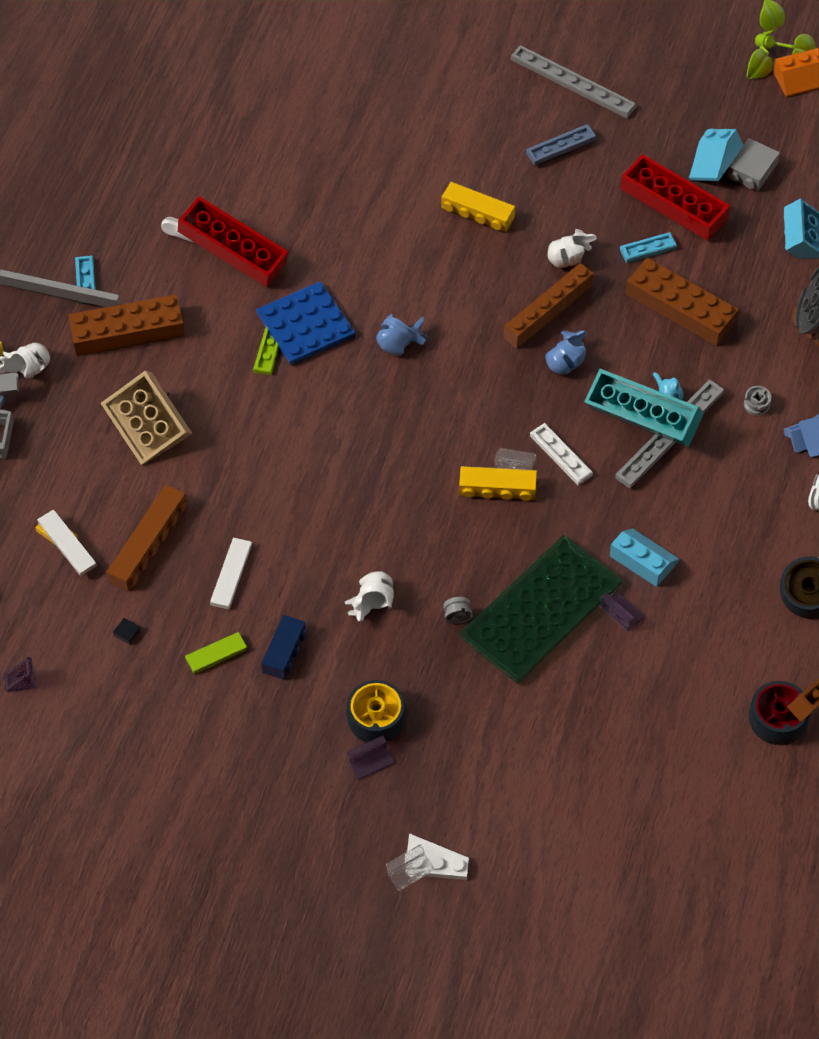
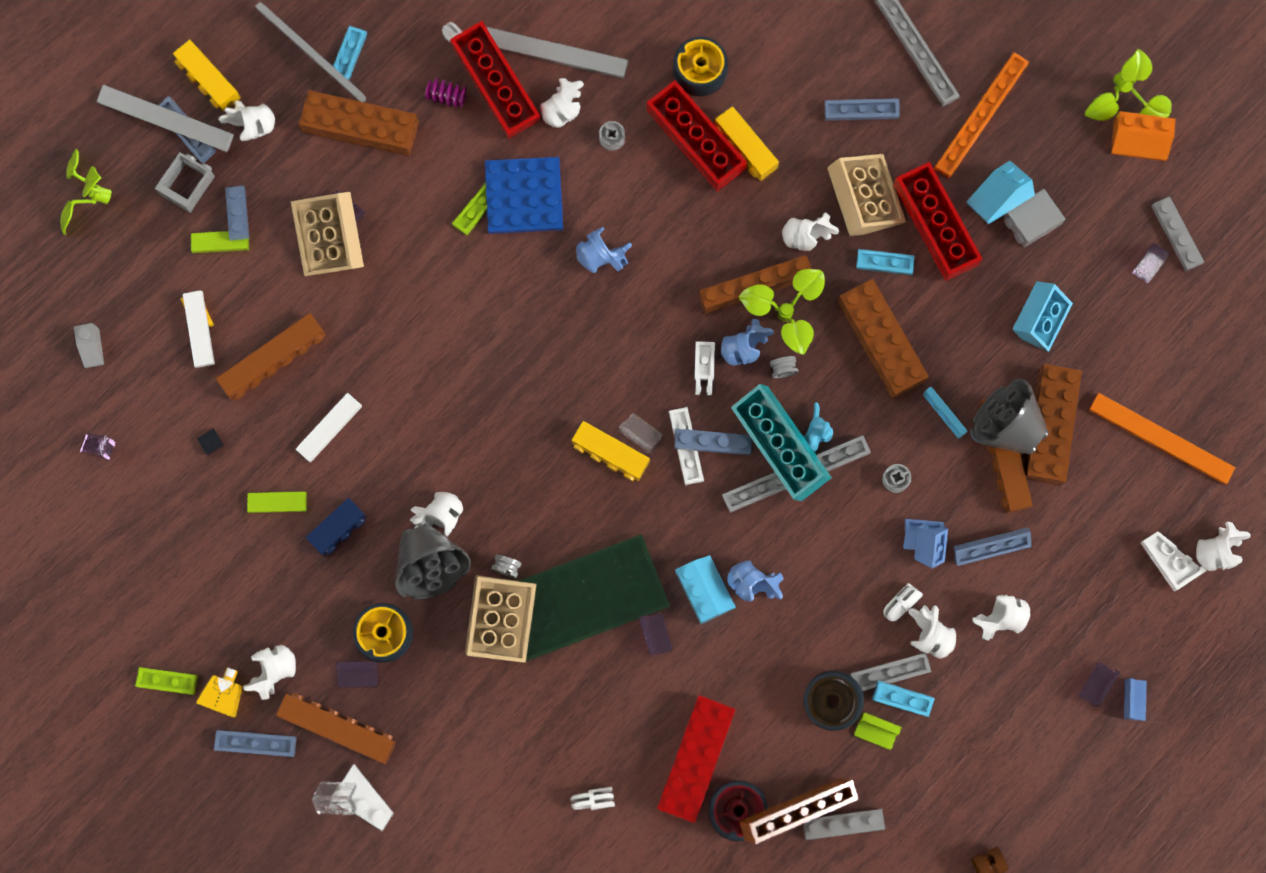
camera: 25 degrees right, 20 degrees up
none -> lime tile [135,667,198,695]
none -> lime tile [191,231,249,253]
none -> yellow torso [196,667,242,717]
none -> sand blue plate [214,730,297,757]
none -> sand blue plate [225,186,249,241]
none -> white piece [244,645,296,700]
none -> dark orange brick [276,692,396,764]
none -> dark grey cone [395,523,471,600]
none -> magenta piece [425,78,466,108]
none -> tan slope [465,575,536,662]
none -> light grey tile [486,27,628,79]
none -> white piece [540,78,584,128]
none -> white arm [570,787,615,810]
none -> light grey wheel [599,121,625,151]
none -> red brick [646,80,747,192]
none -> red brick [657,695,736,823]
none -> wheel [673,36,728,96]
none -> sand blue plate [674,429,752,456]
none -> white hinge [695,342,715,395]
none -> medium blue piece [727,560,784,602]
none -> lime plant [739,269,825,355]
none -> light grey wheel [769,356,799,378]
none -> tan slope [827,154,906,236]
none -> medium azure tile [923,387,967,439]
none -> orange tile [934,52,1029,179]

